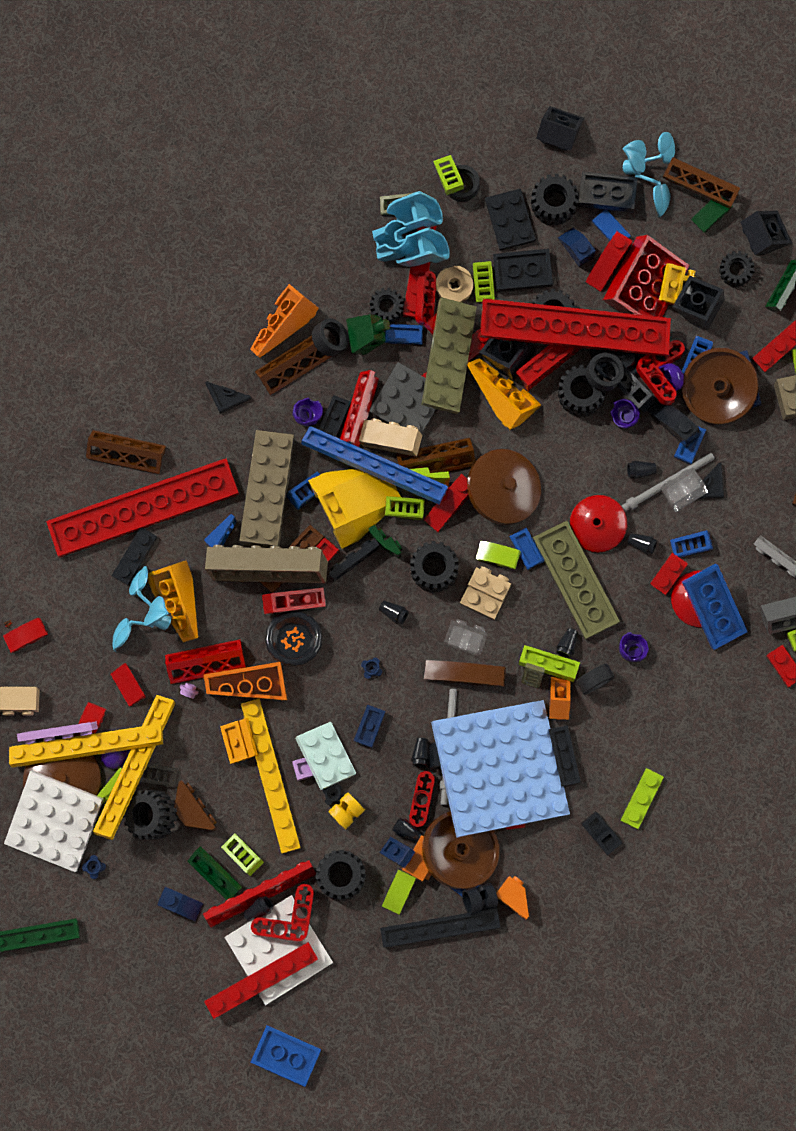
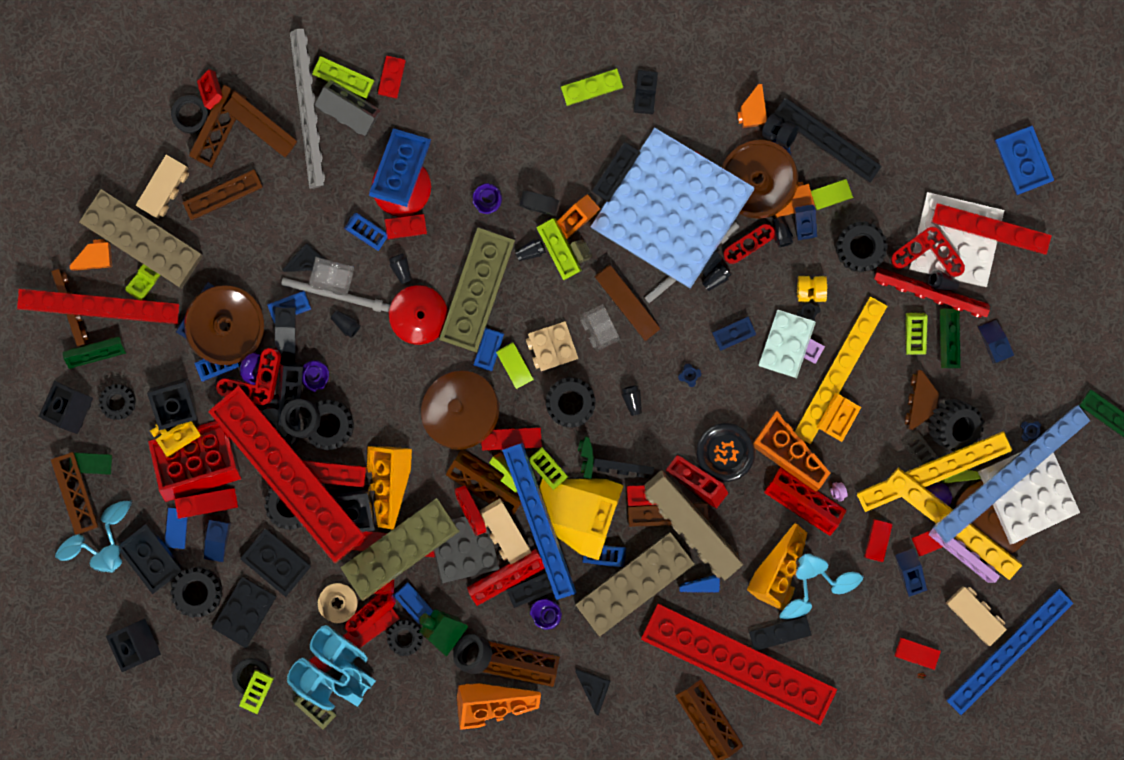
camera: 145 degrees left, 10 degrees up
lime slope [473,261,495,303] -> none
none -> red beam [455,485,486,536]
none -> dark blue slope [895,548,927,597]
none -> medium blue plate [933,405,1090,543]

